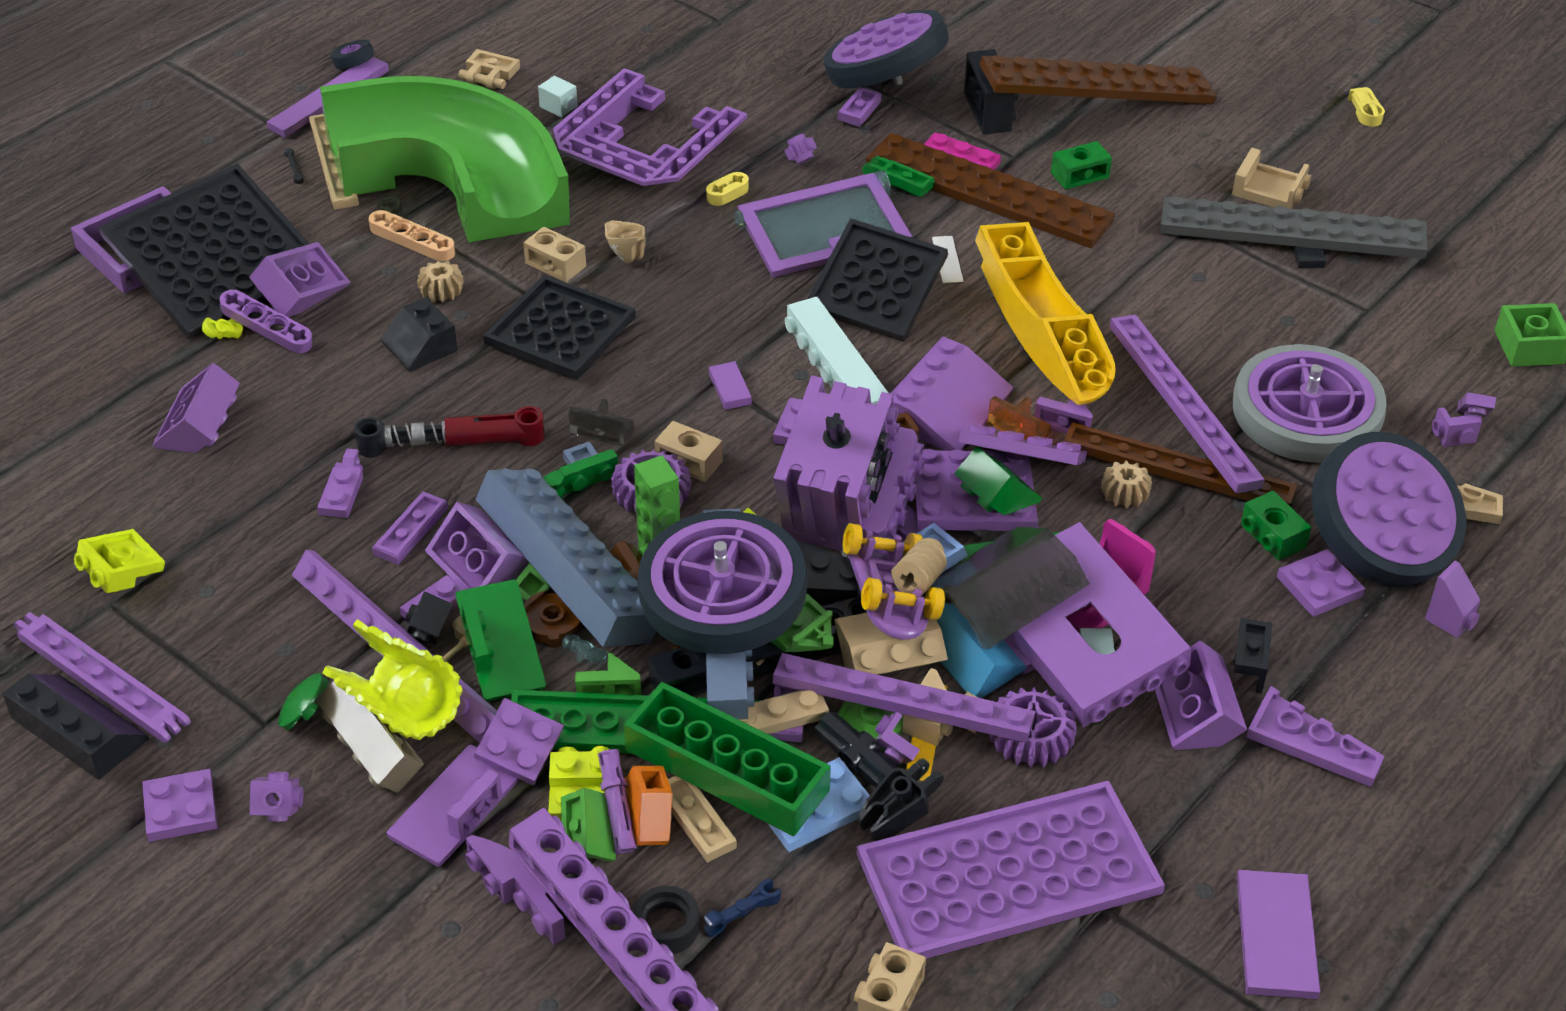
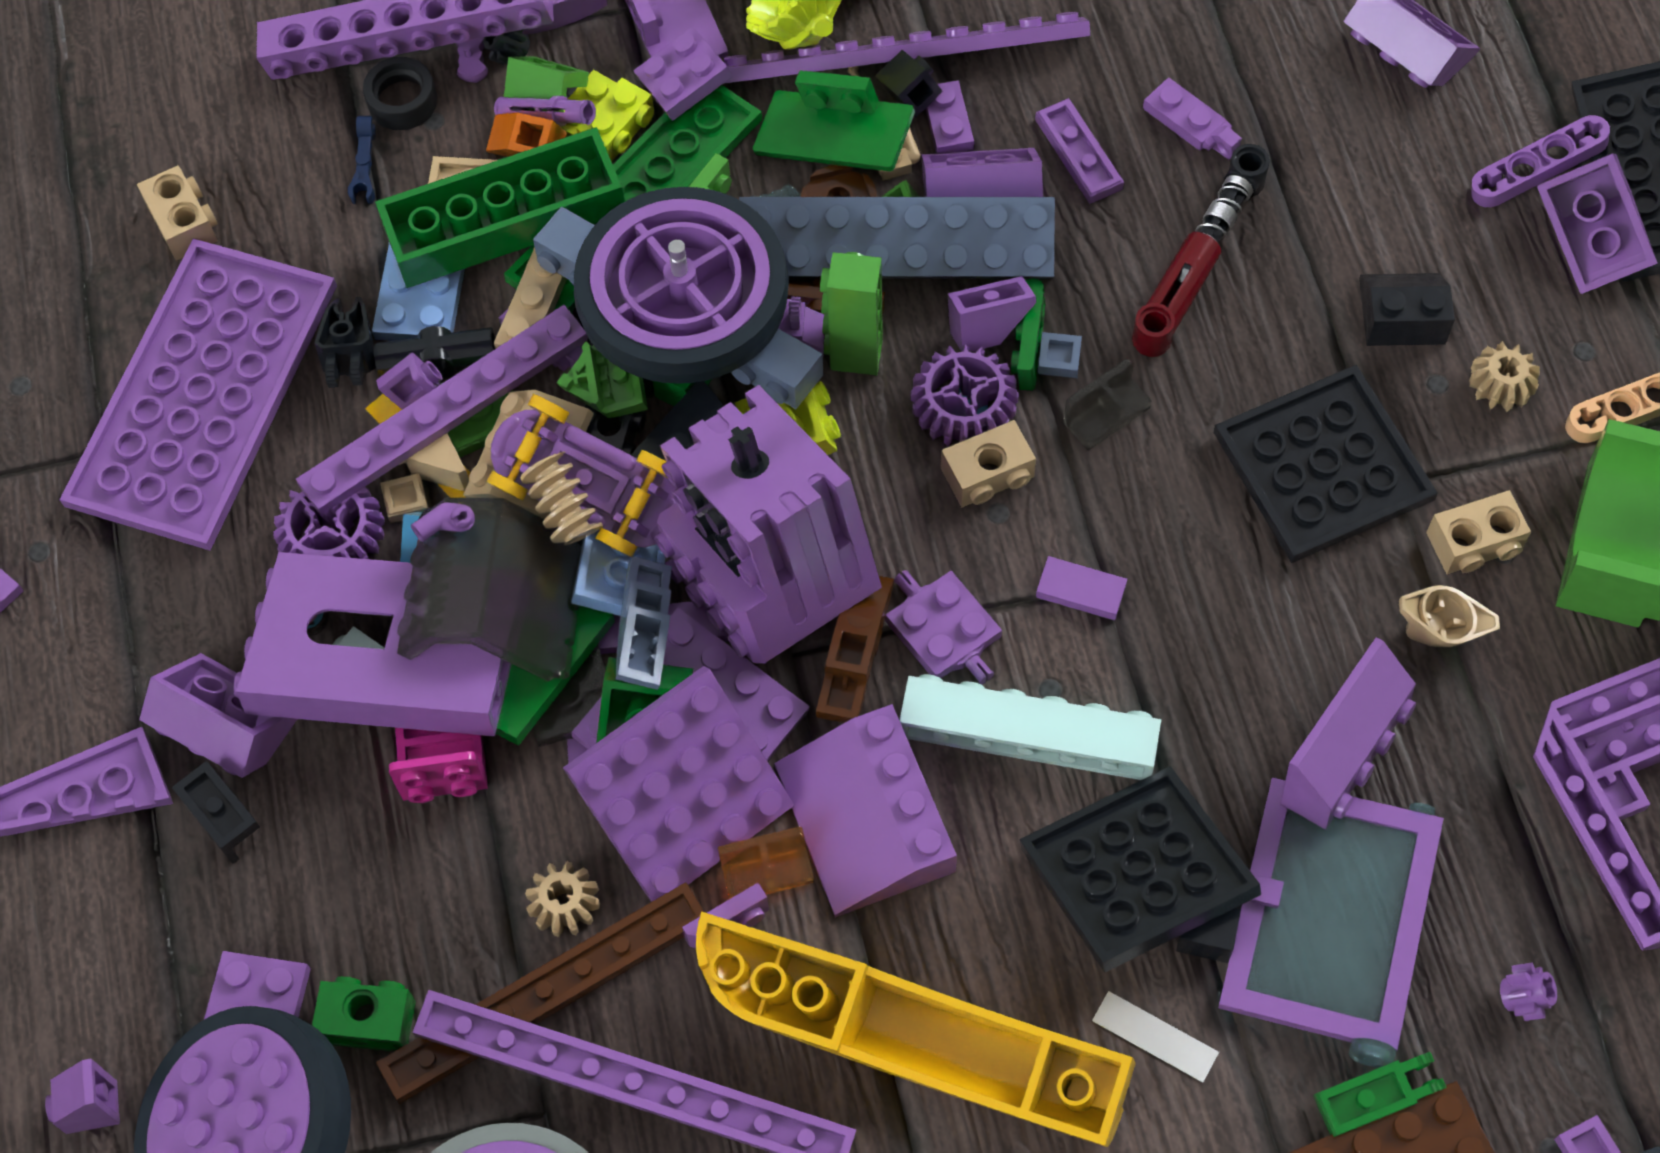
camera: 130 degrees right, 20 degrees up
neon yellow piece [202,318,243,340] -> none
light yellow beam [706,172,749,206] -> none
none -> medium lavender arm [411,503,475,542]
none -> sand blue slope [616,556,672,690]
none -> medium lavender slope [948,276,1036,352]
none -> medium lavender slope [1280,637,1416,830]

